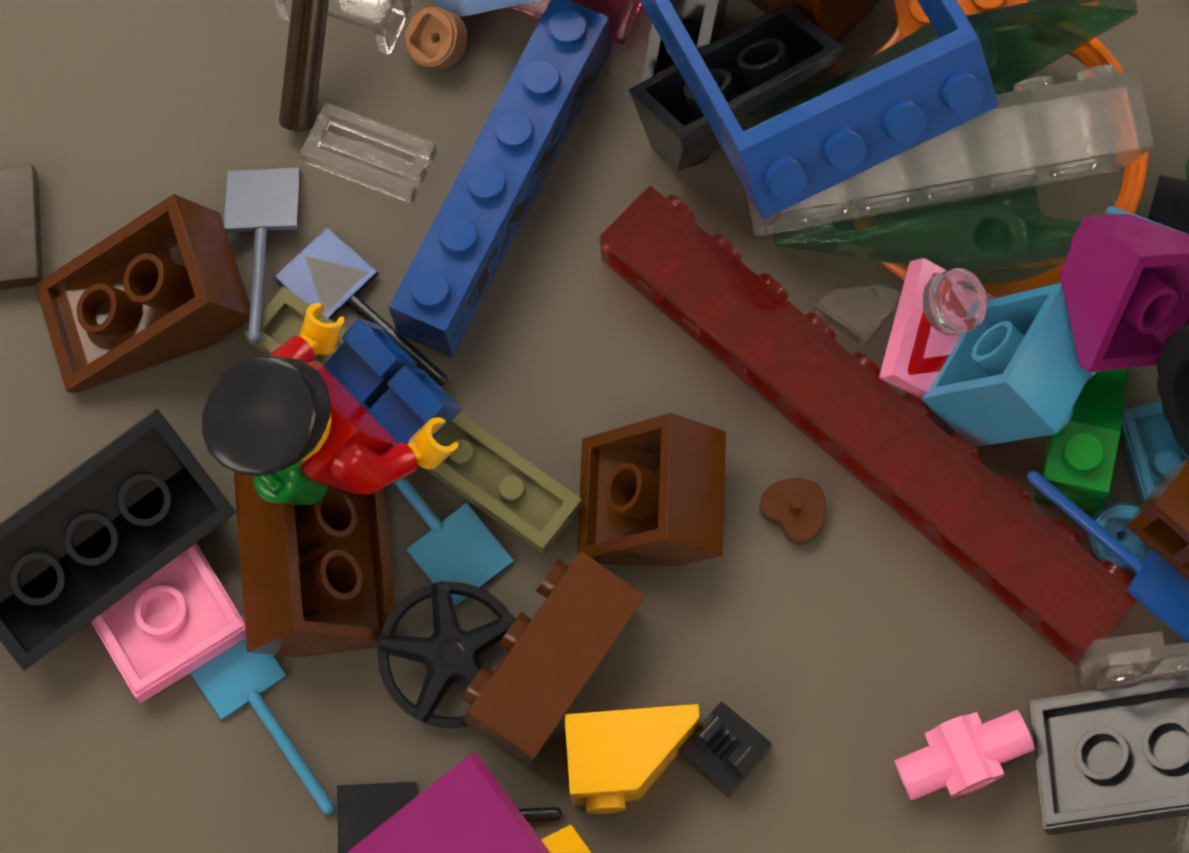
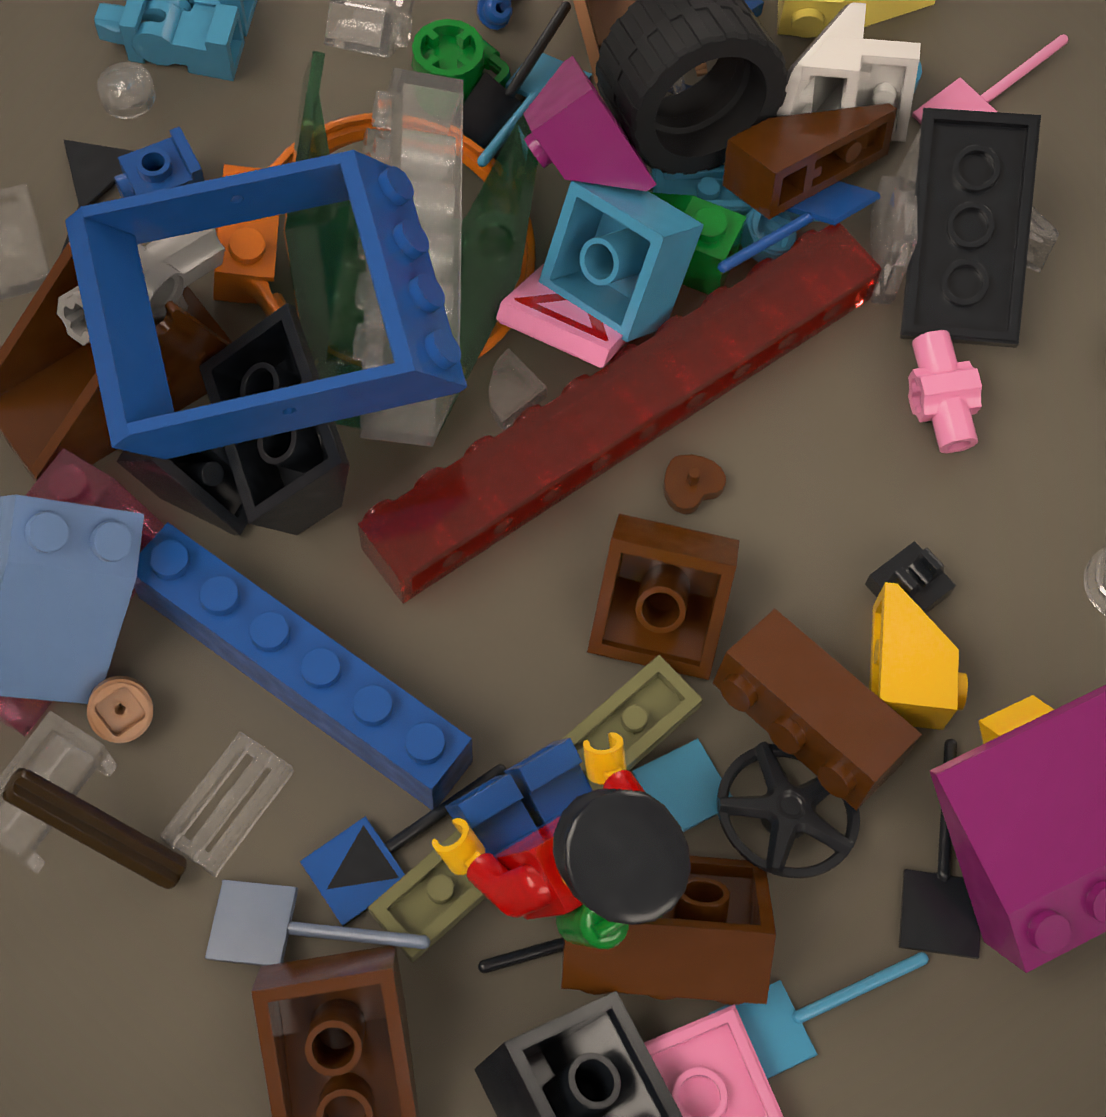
camera: 90 degrees left, 5 degrees down
clear tile [922,268,987,335] -> none

